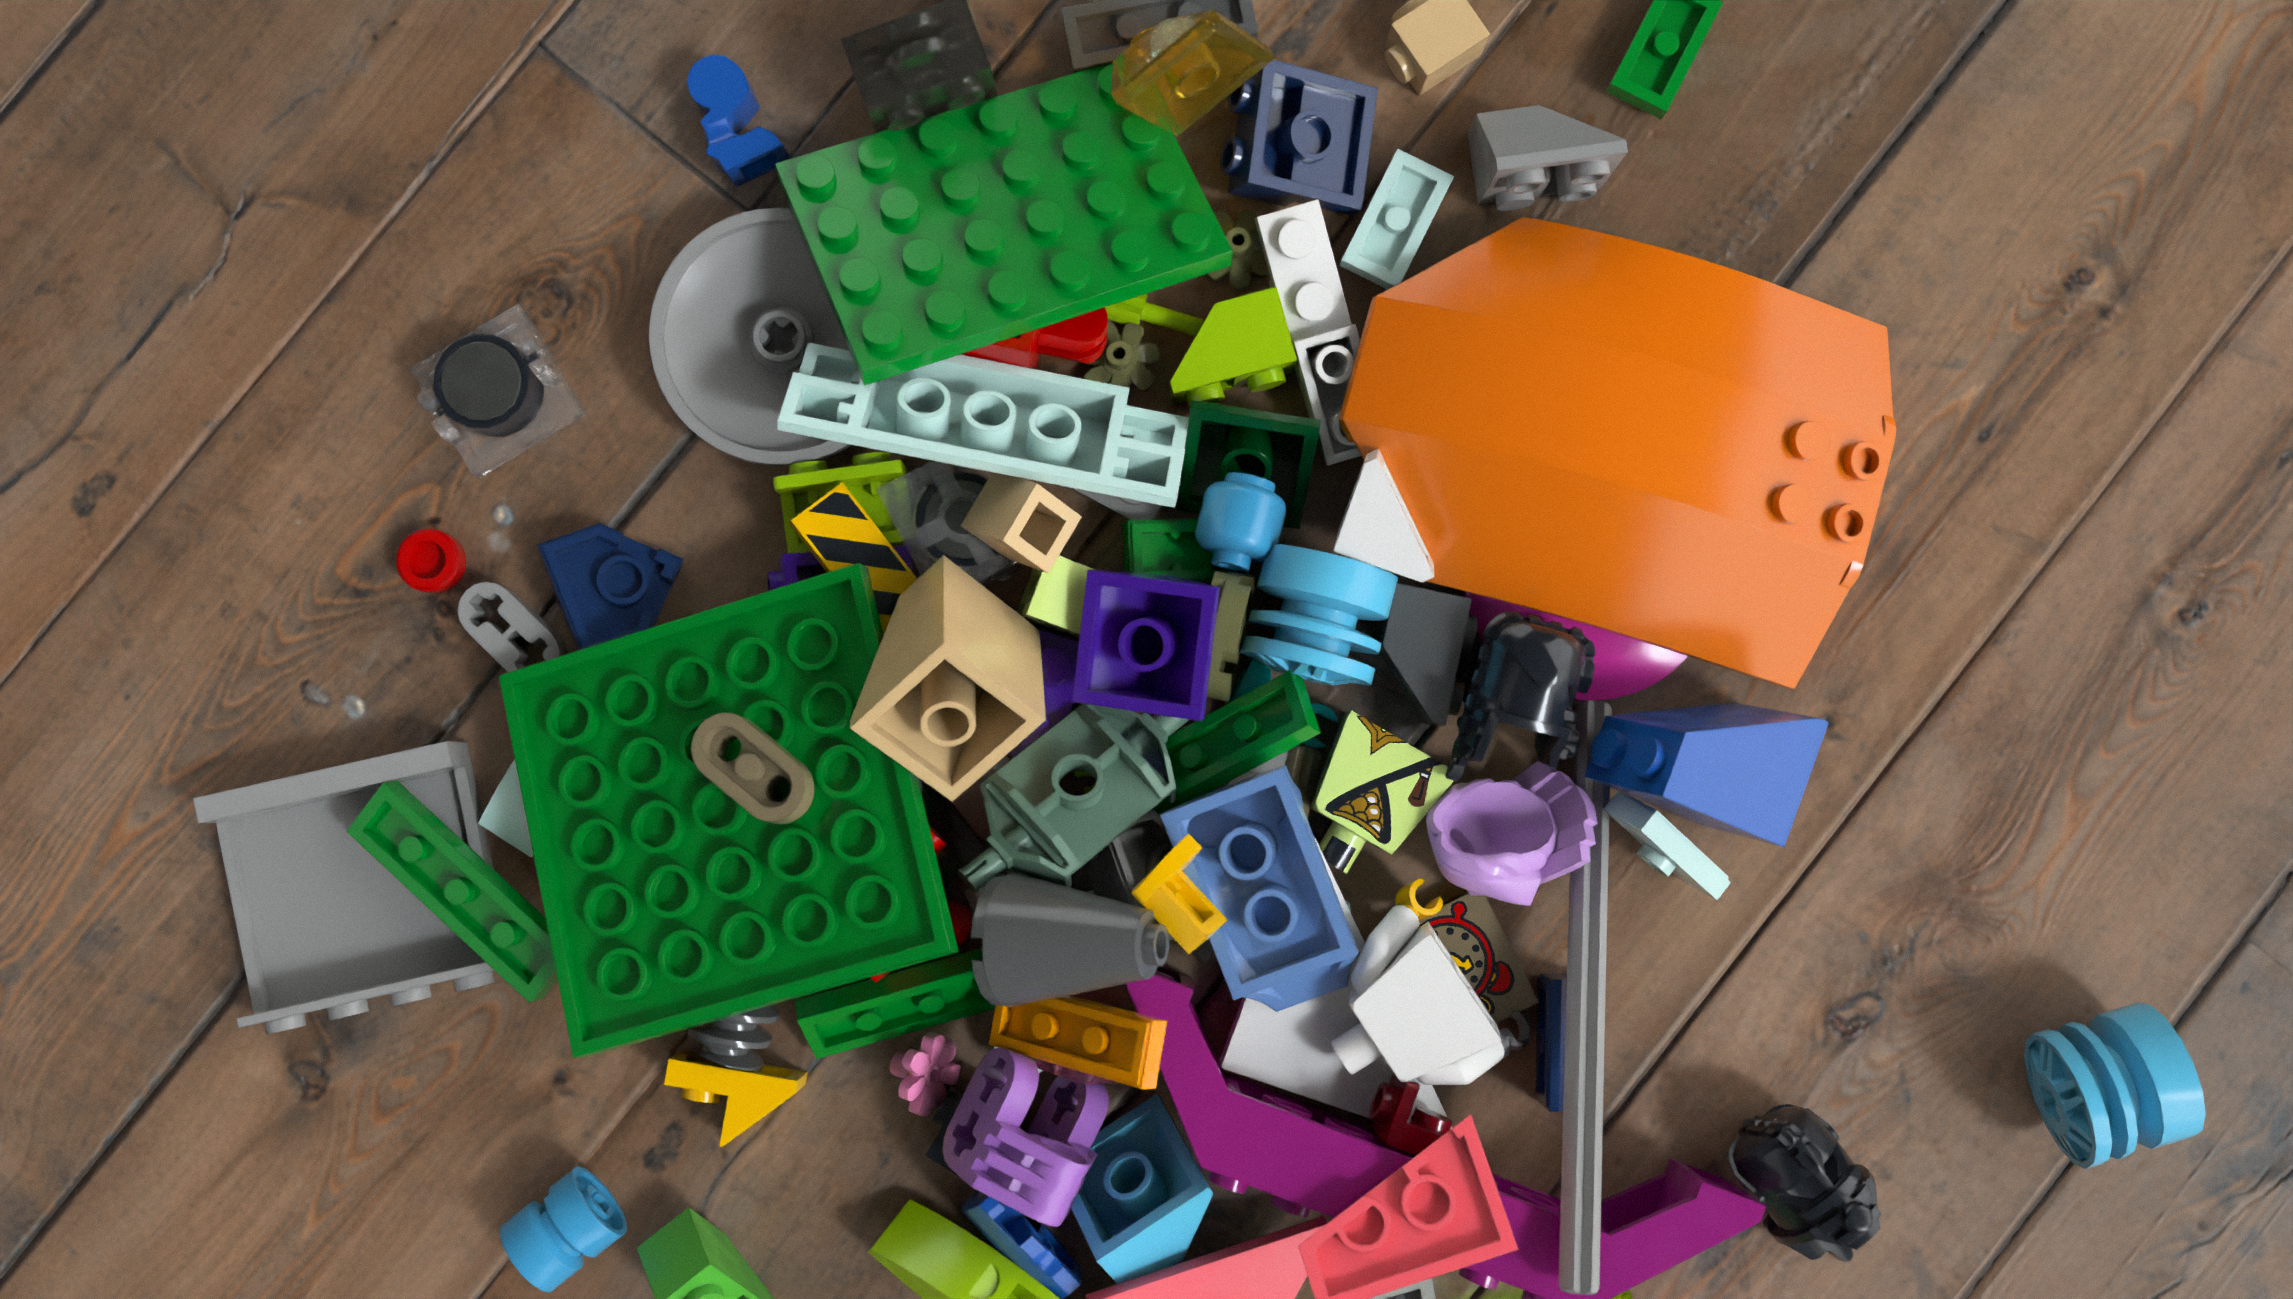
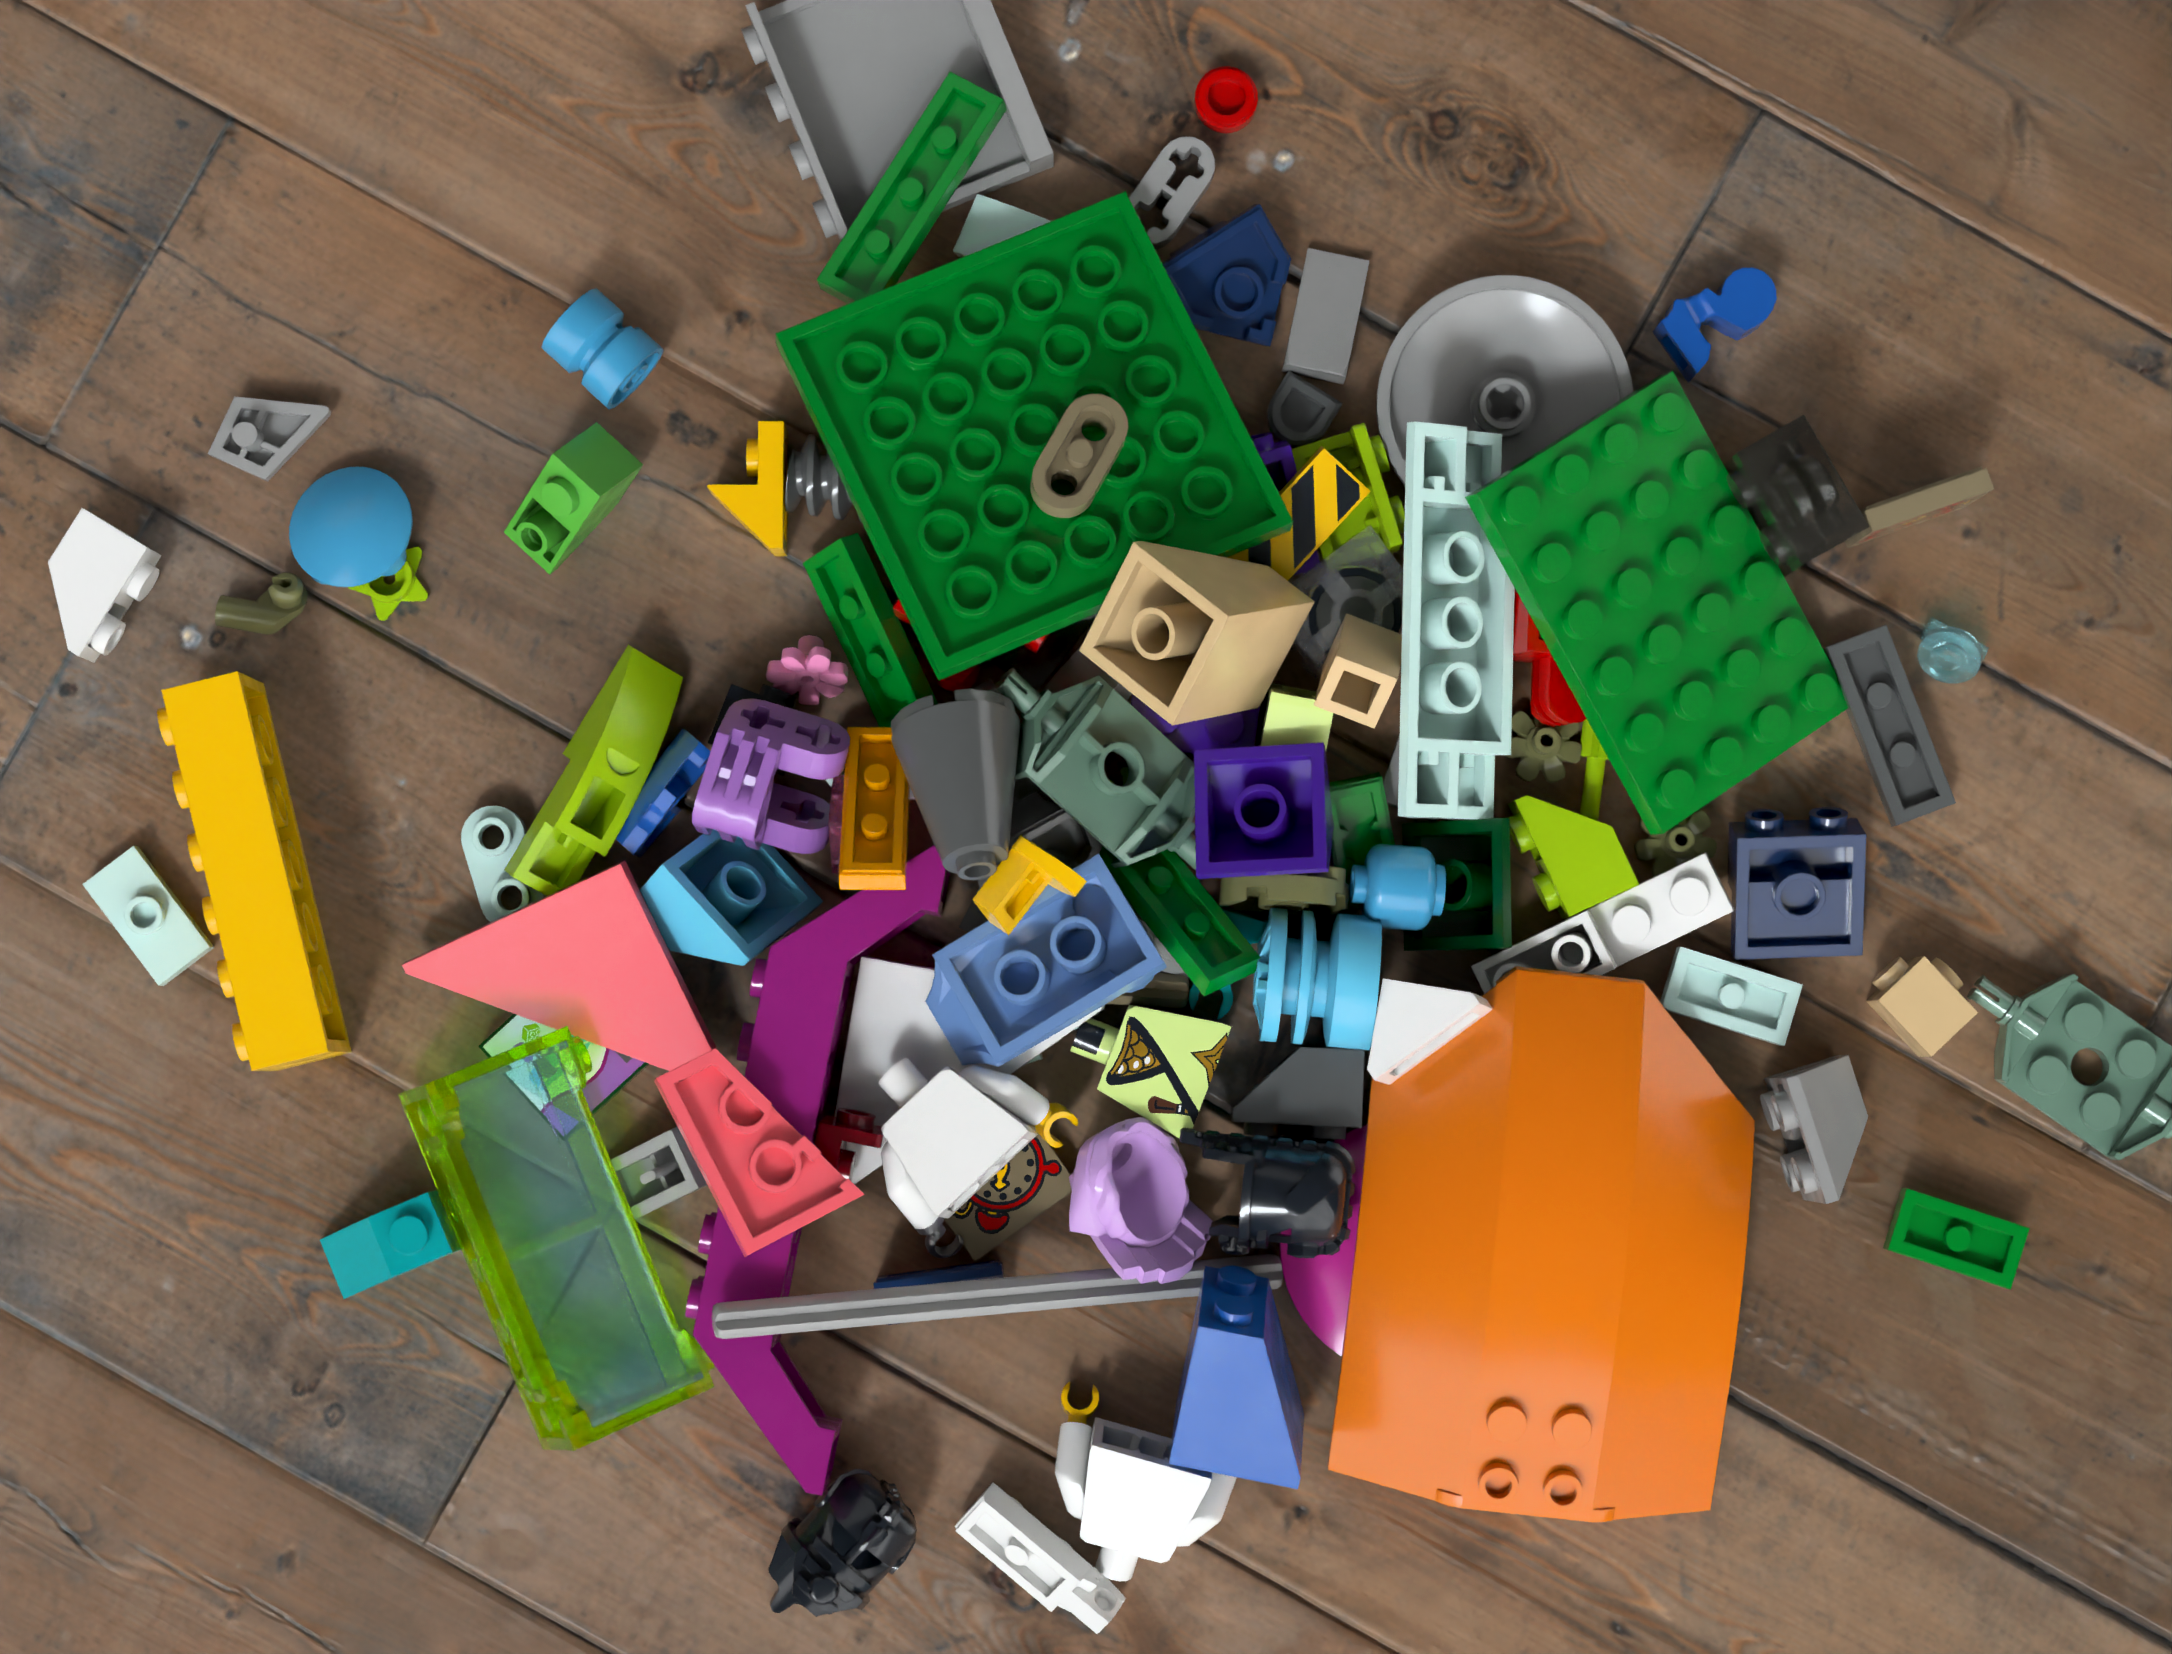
camera: 75 degrees right, 0 degrees up
piece [409,304,587,478] -> none
clear yellow slope [1111,9,1276,137] -> none
light aqua plate [1603,792,1731,900] -> none
none -> white hinge [954,1482,1126,1634]
none -> white torso [1055,1382,1237,1581]
none -> dark grey tile [1267,371,1343,448]
none -> light grey slope [1282,248,1369,384]

